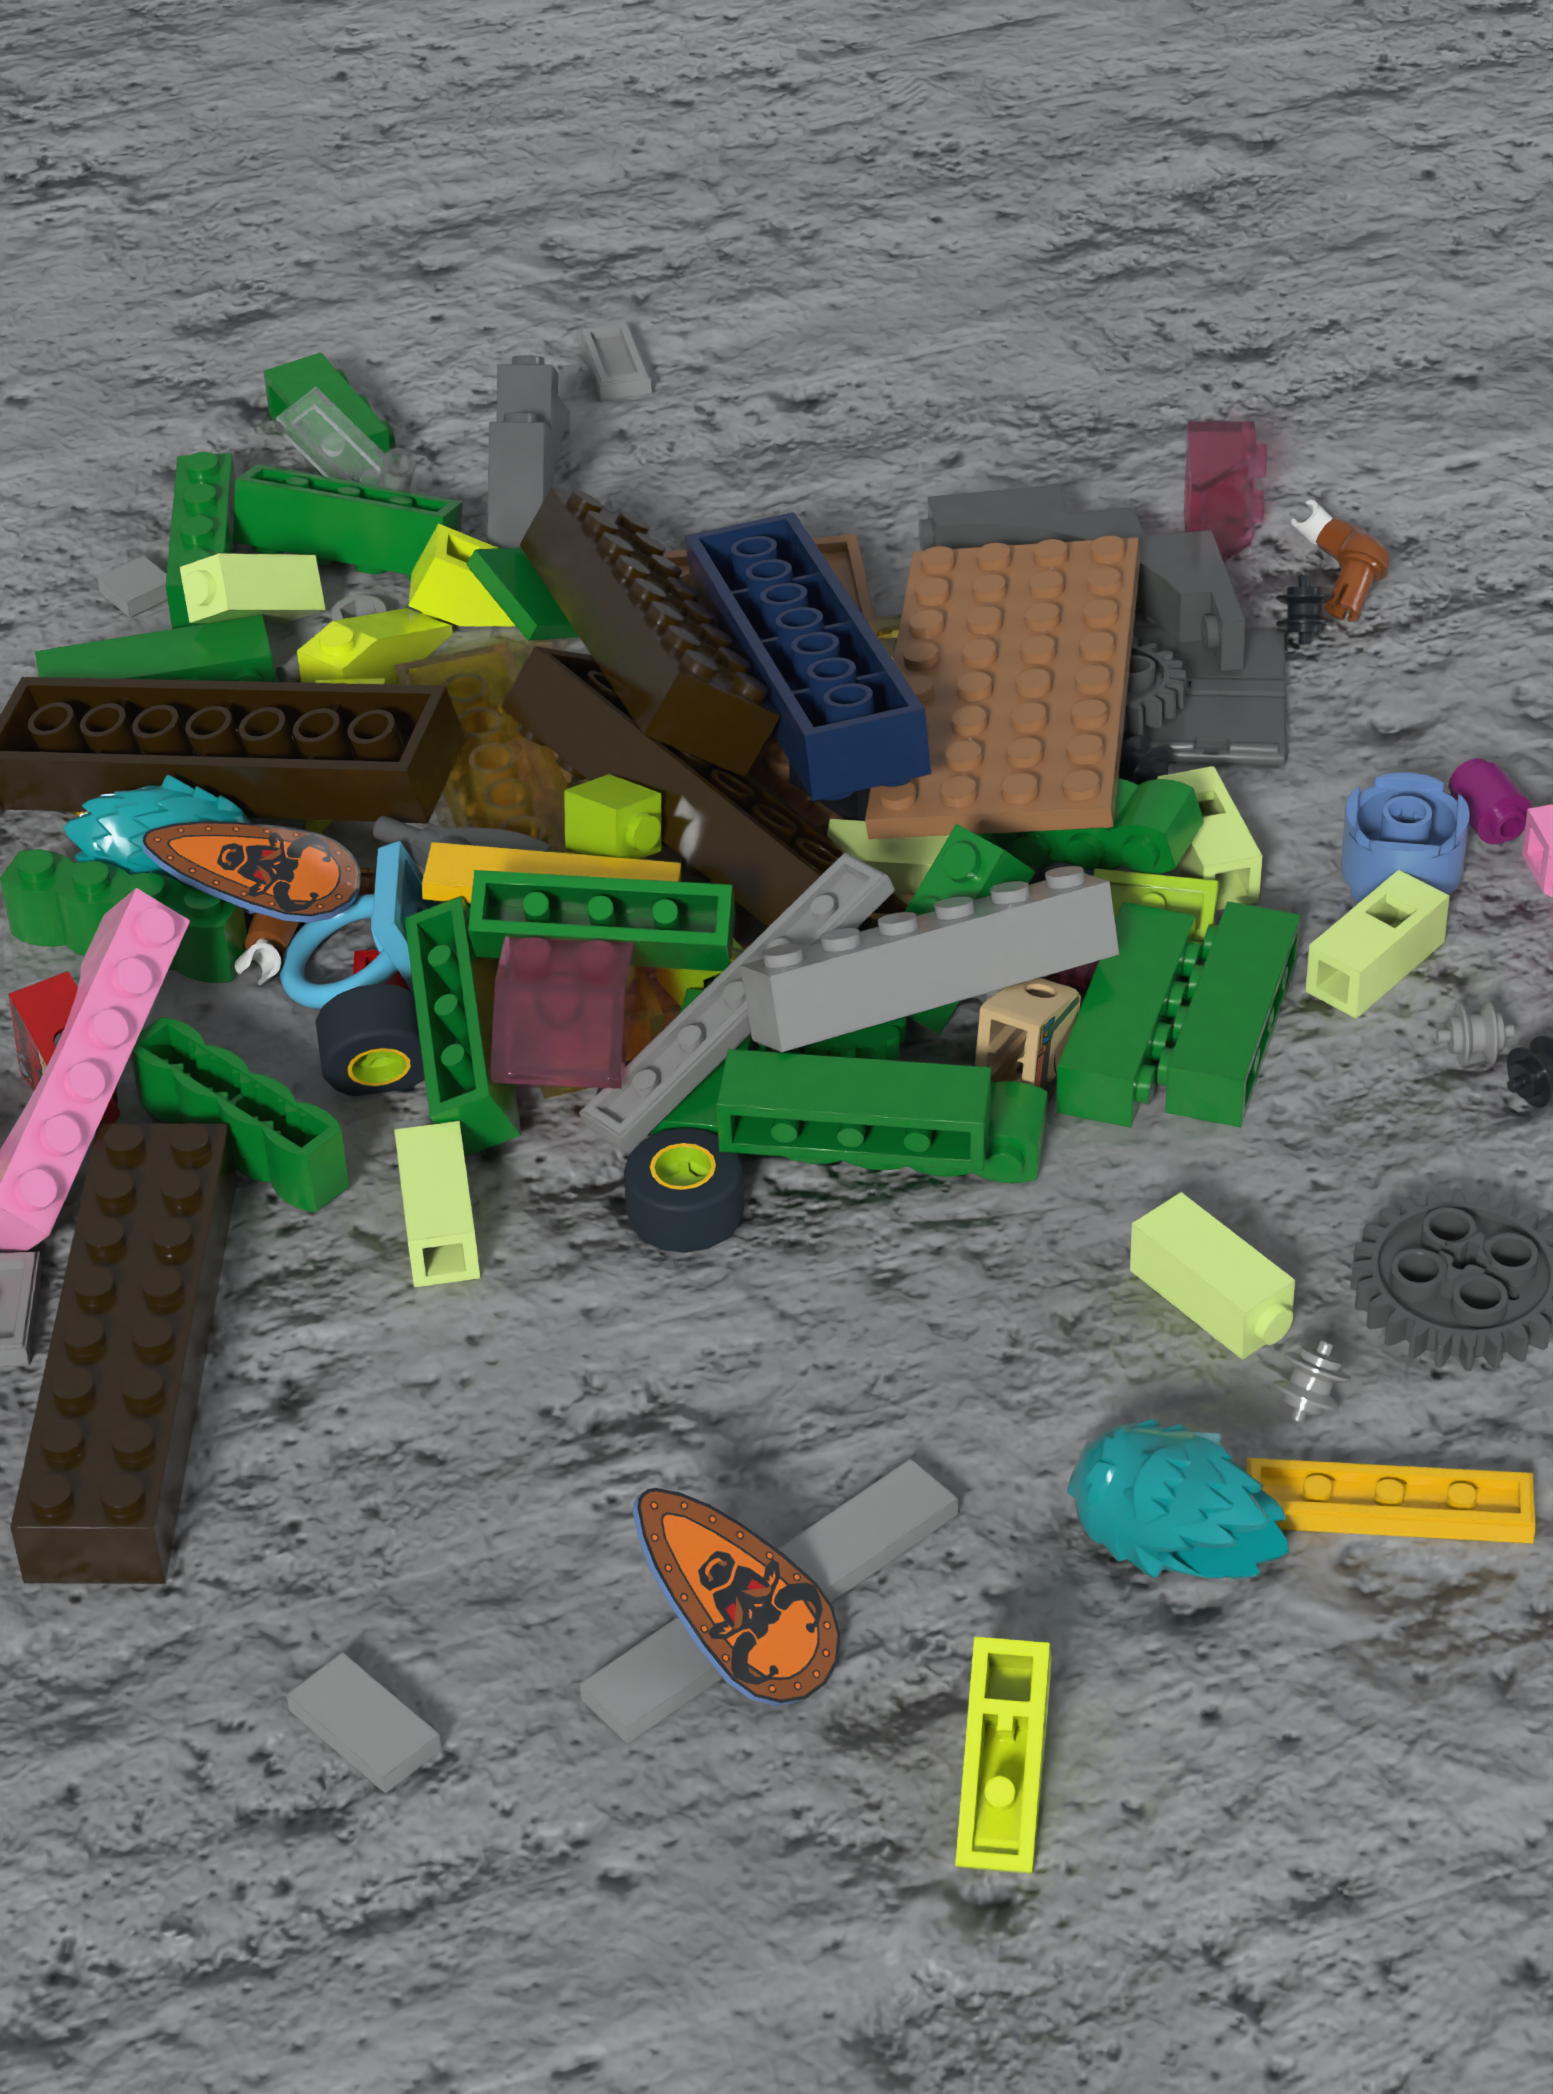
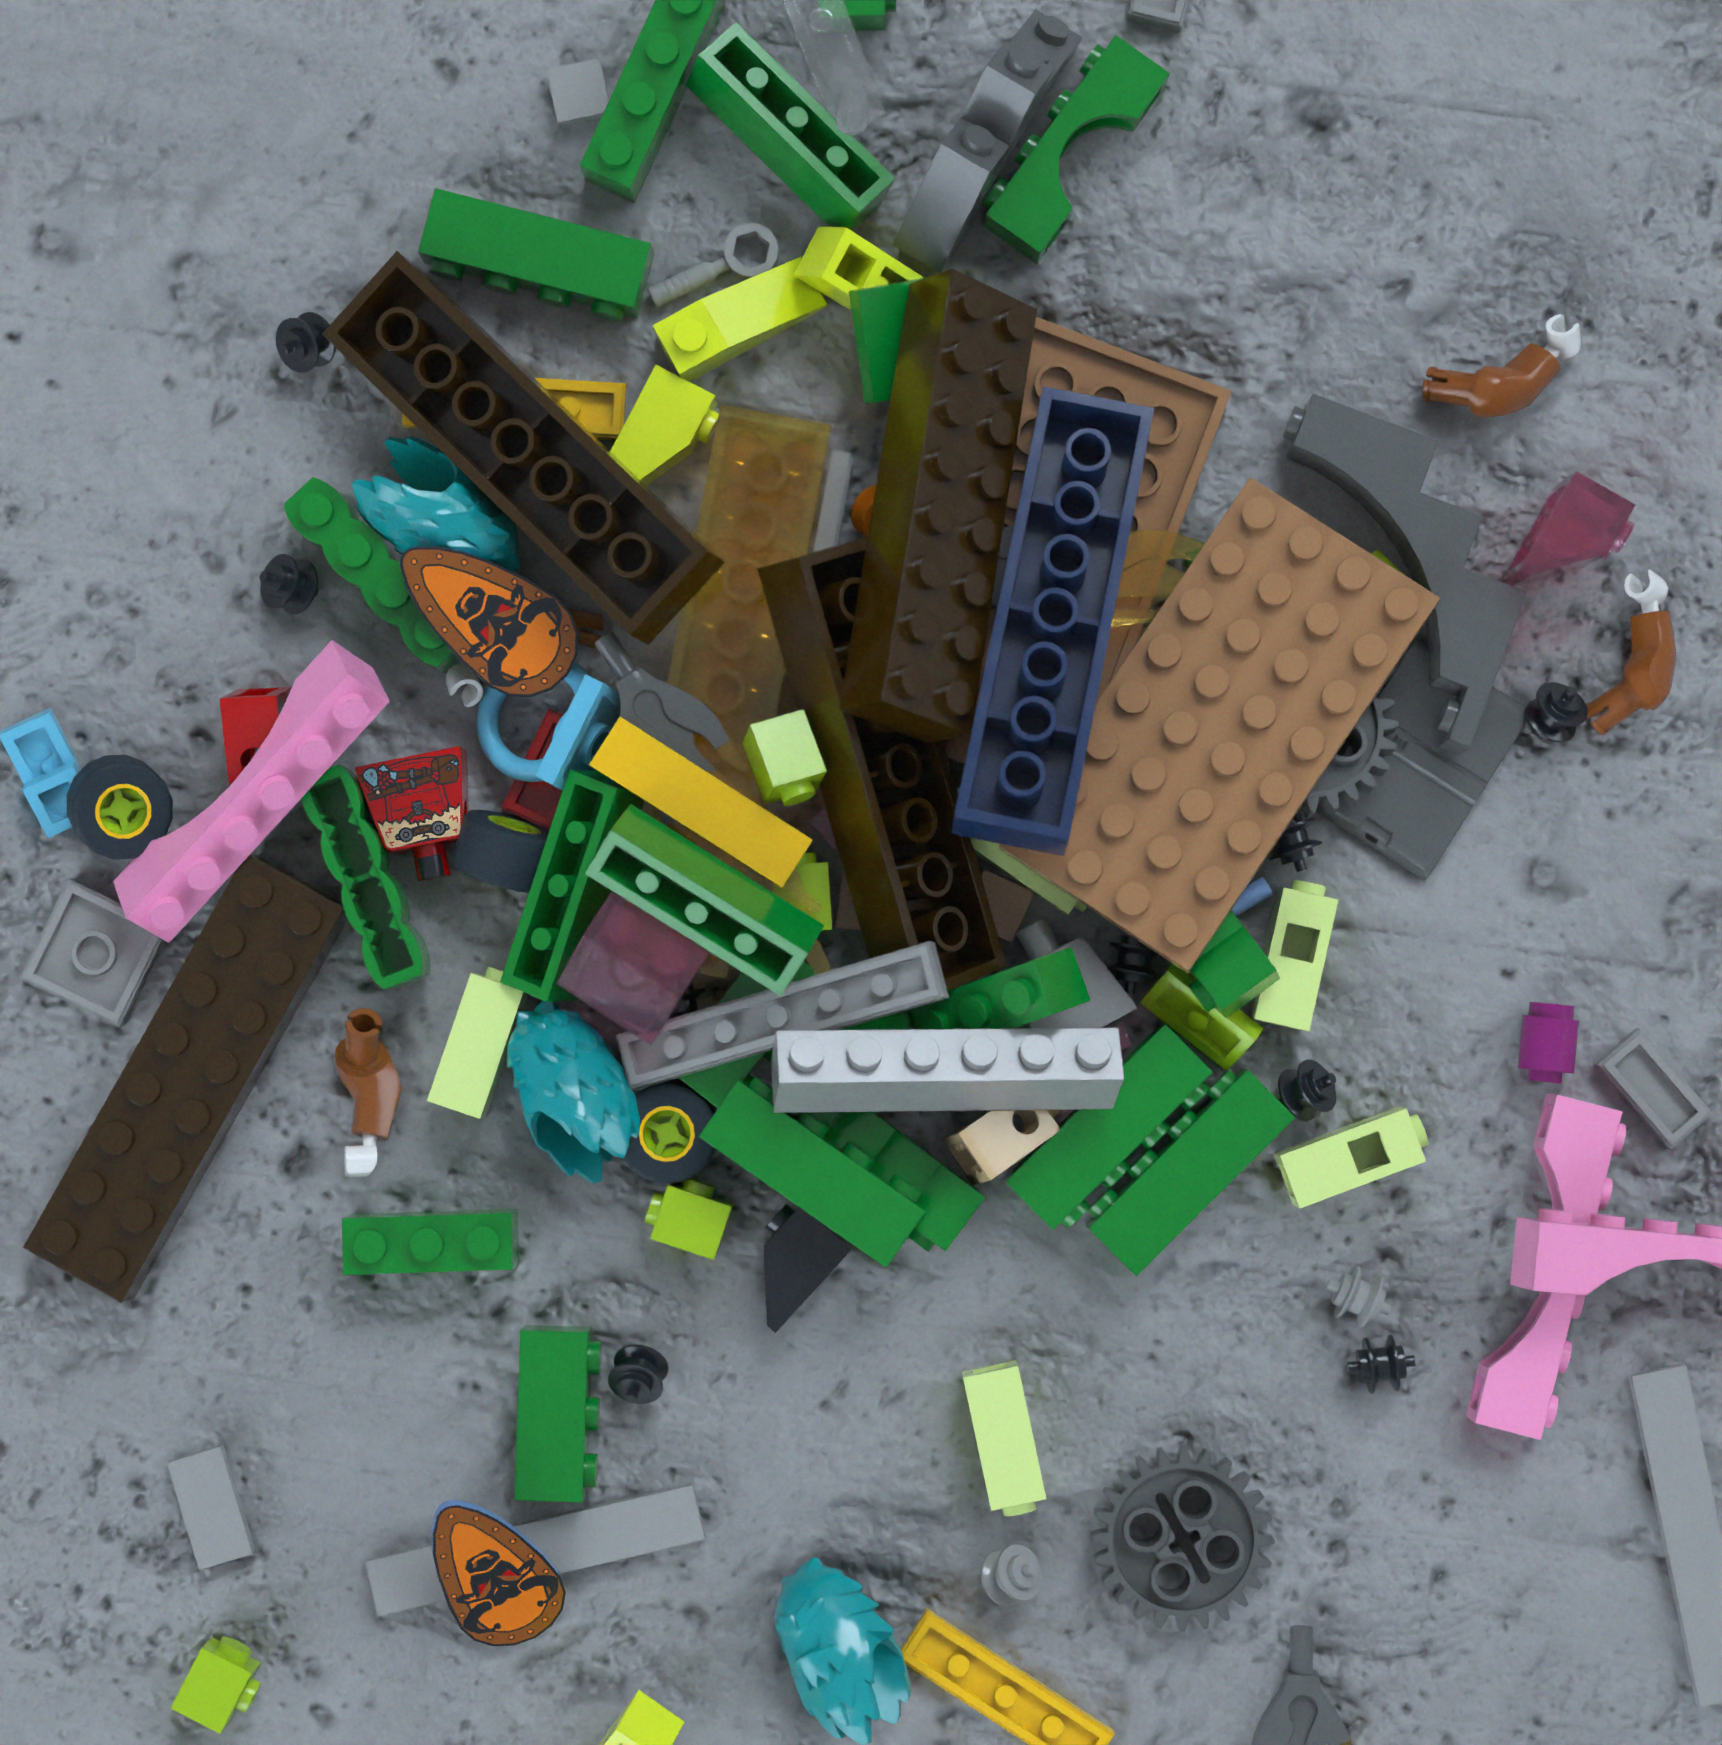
camera: 25 degrees right, 45 degrees up
yellowish green brick [180,553,326,623] -> none
medium blue brick [1341,772,1470,903] -> none
none -> lime brick [170,1637,262,1734]
none -> black wheel [259,554,318,614]
none -> dark orange arm [335,1008,402,1177]
none -> green brick [342,1209,519,1275]
none -> torso [355,746,469,882]
none -> teal head [507,1001,640,1184]
none -> green brick [514,1325,602,1503]
none -> black wheel [608,1345,669,1404]
none -> lime brick [644,1178,734,1260]
none -> black slope [764,1203,852,1333]
none -> green arch [982,35,1170,265]
none -> black wheel [1278,1059,1336,1122]
none -> dark orange arm [1422,314,1581,418]

